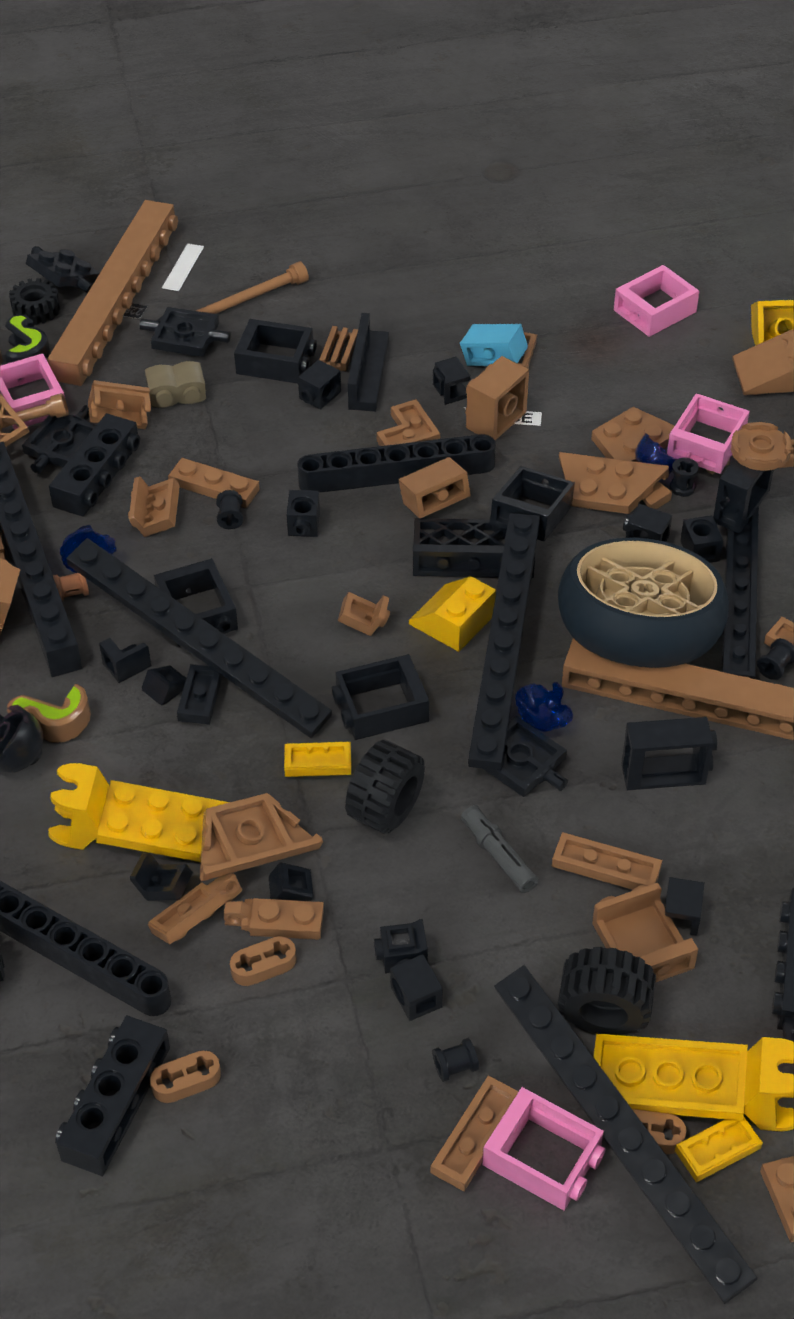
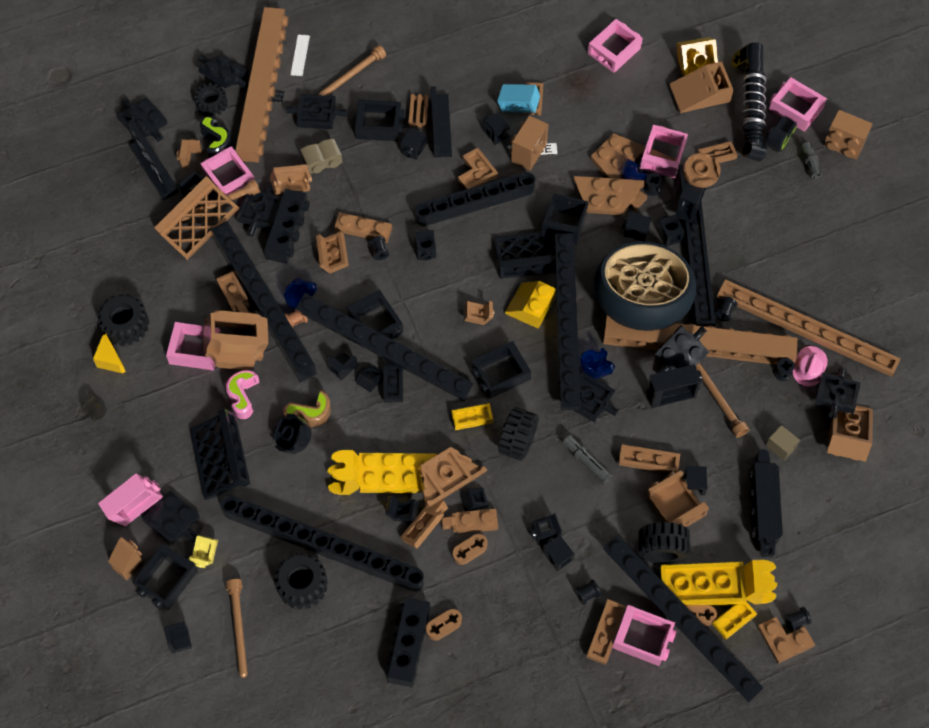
camera: 10 degrees left, 15 degrees up
medium nougat brick [399,457,471,519] -> none
none -> black plate [654,325,709,373]
none -> medium nougat piece [696,362,750,438]

